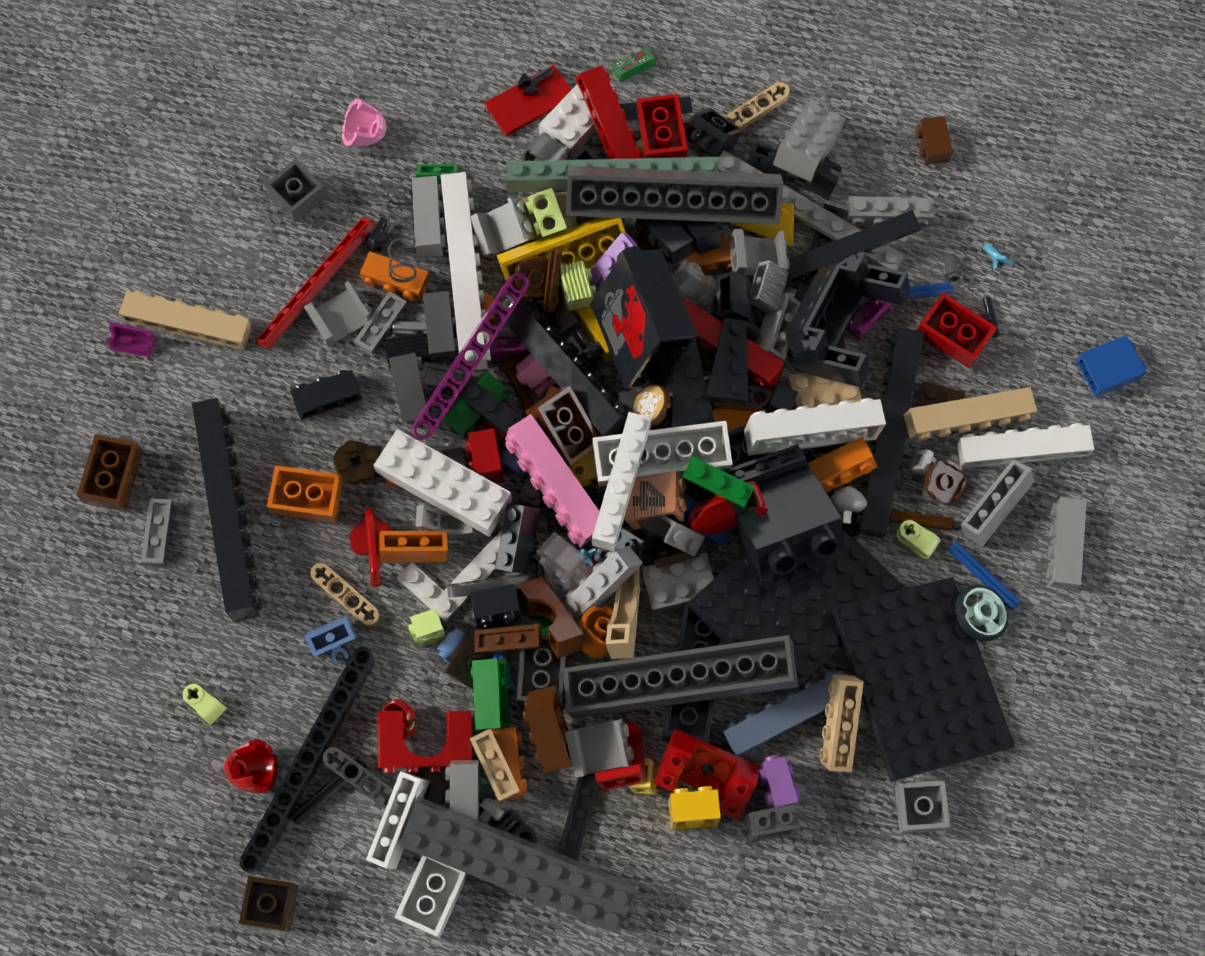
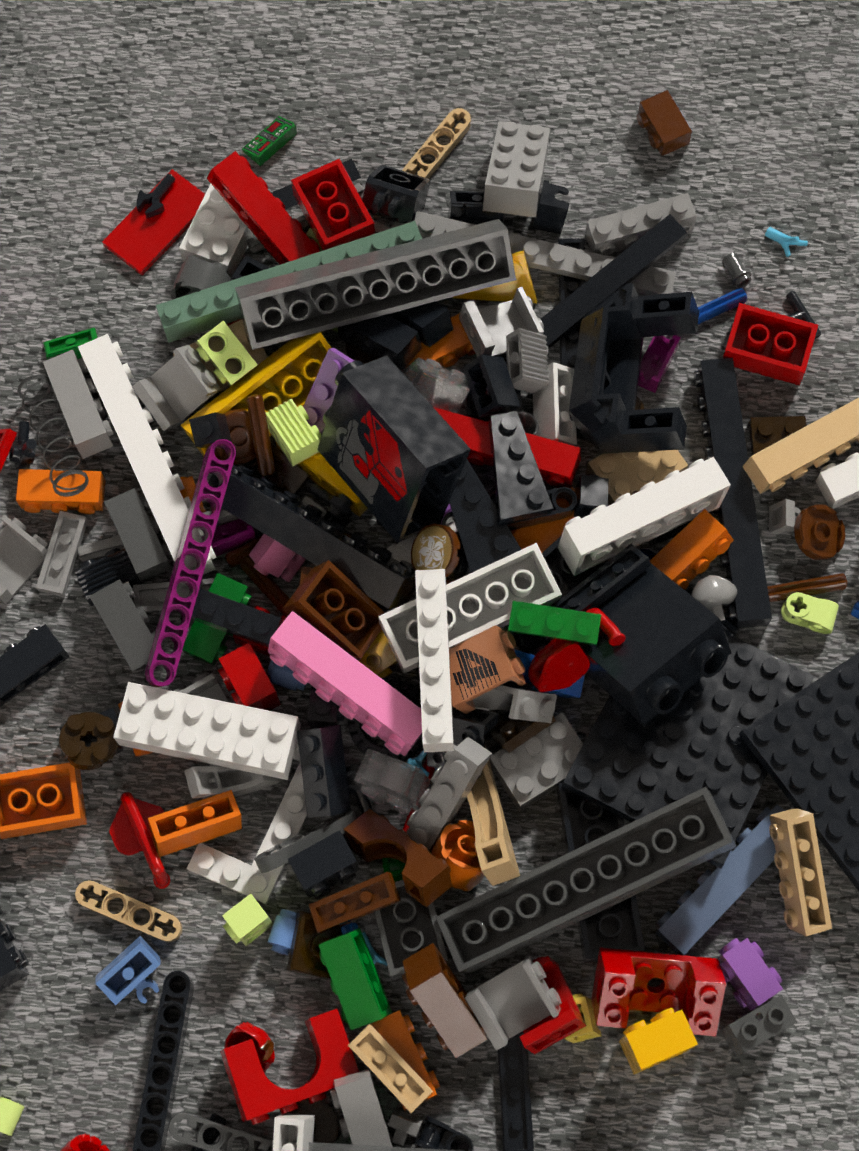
camera: 15 degrees left, 0 degrees up
none -> black brick [189,412,232,448]

